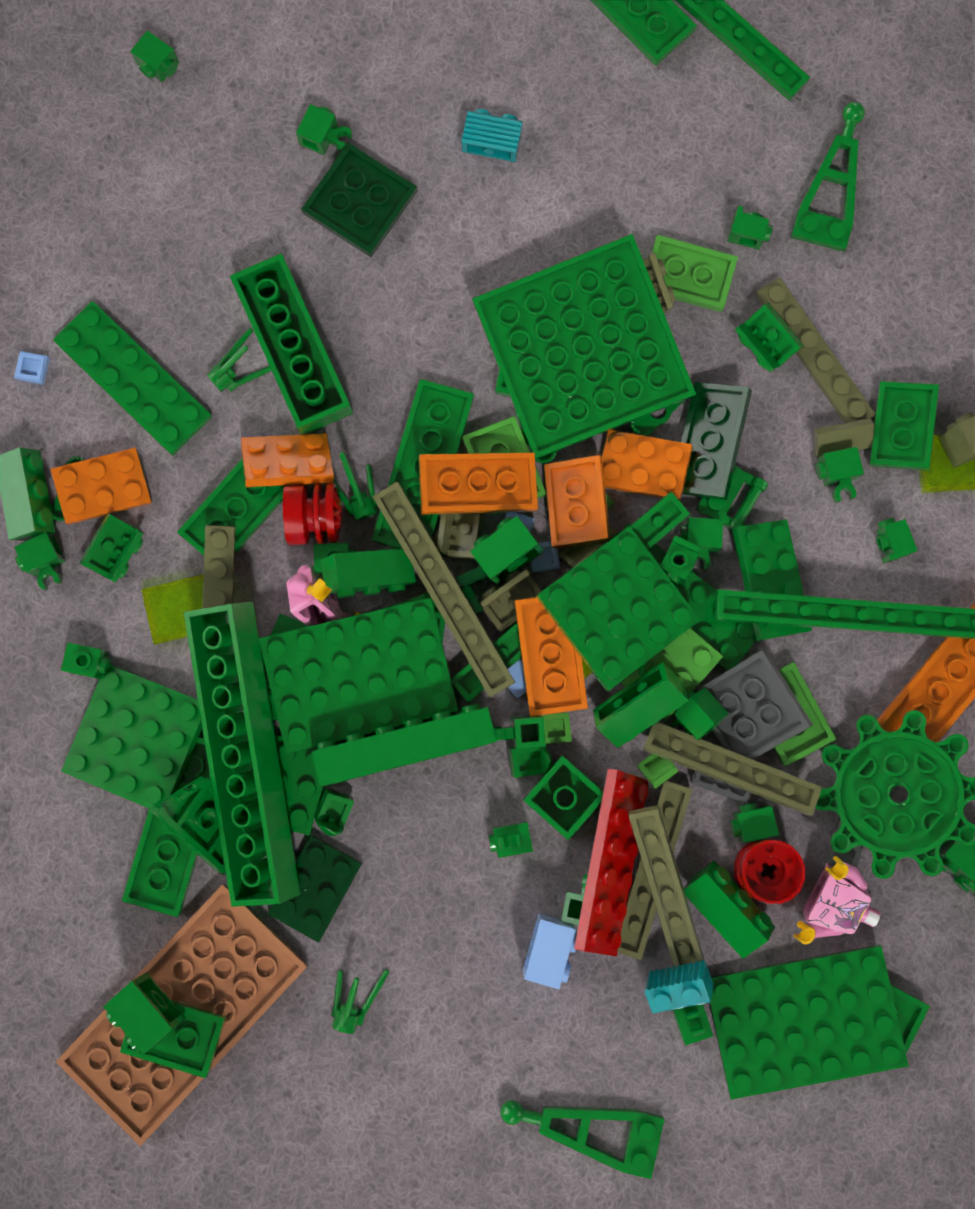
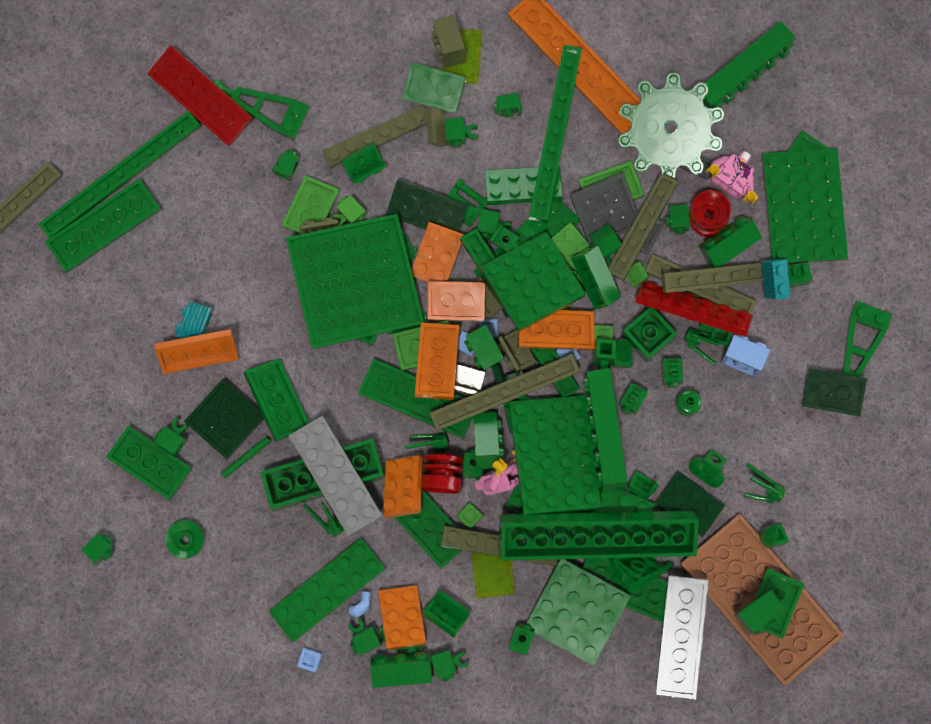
camera: 85 degrees left, 5 degrees down
none -> green plate [106,426,192,501]
none -> red plate [147,45,253,146]
none -> orange plate [154,329,239,374]
none -> green dish [165,520,204,559]
none -> green bar [221,436,271,479]
none -> green plate [243,359,309,442]
none -> light grey plate [289,416,383,537]
none -> bright green brick [330,195,367,226]
none -> green brick [348,618,382,656]
none -> light blue arm [349,591,371,617]
none -> bright green tile [456,502,484,530]
none -> green brick [619,383,648,415]
none -> plate [656,575,709,699]
none -> green head [675,390,702,417]
none -> green plant [684,328,732,366]
none -> green bracket [689,449,727,488]
none -> green plate [759,524,789,548]
none -> dark green plate [802,368,867,417]

